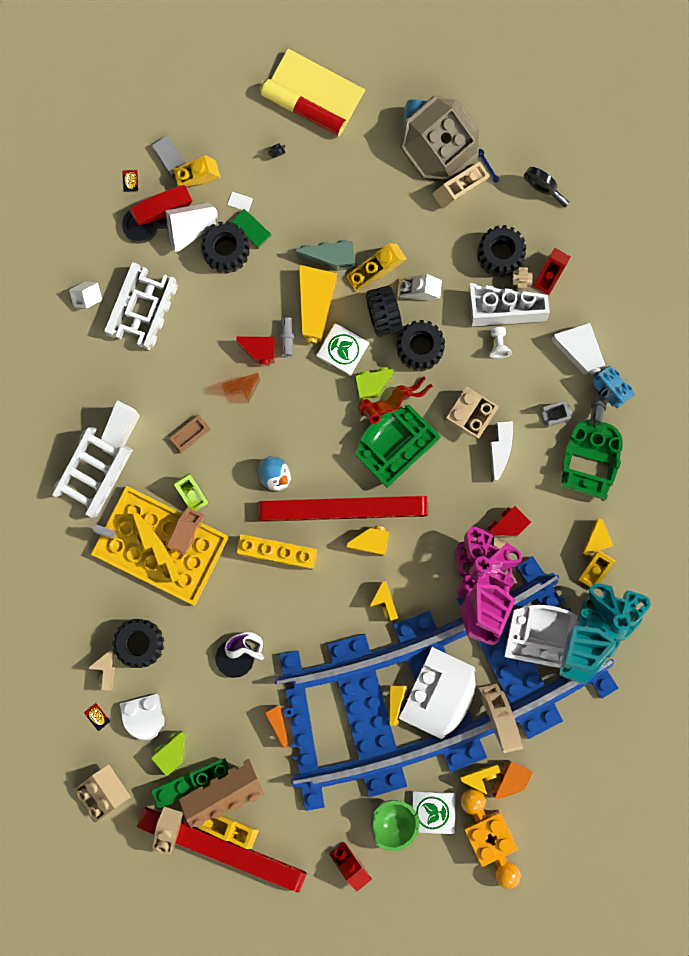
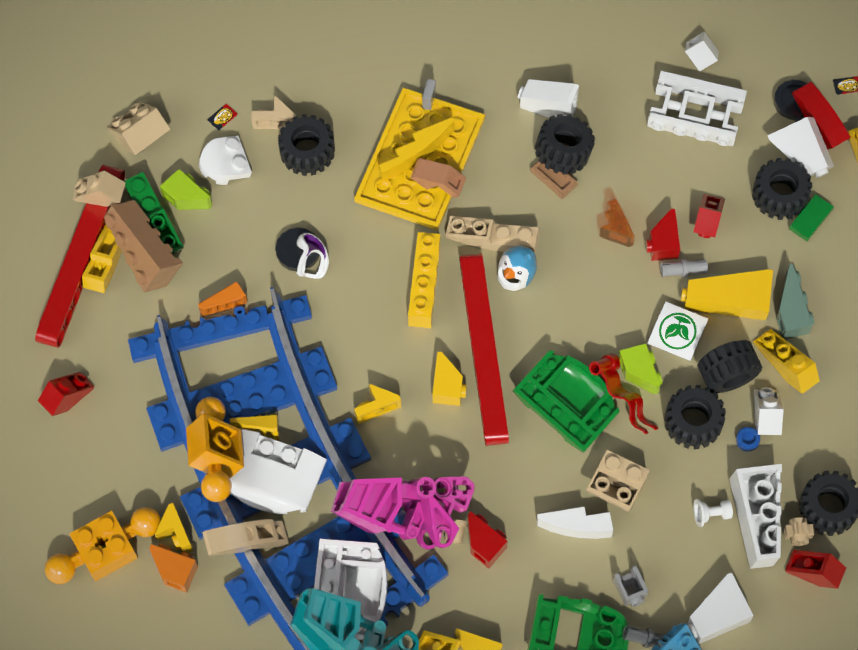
camera: 85 degrees right, 15 degrees down
white fence [53,427,133,518] -> none
lime slope [173,473,208,511] -> none
white sticker [228,192,253,212] -> none
bright green cylinder [372,800,420,852] -> none
slope [413,791,455,834] -> none
none -> light orange brick [186,397,244,502]
none -> tan slope [446,216,540,252]
none -> black tyre [535,114,595,175]
none -> red slope [693,194,725,238]
none -> blue tile [736,427,760,452]

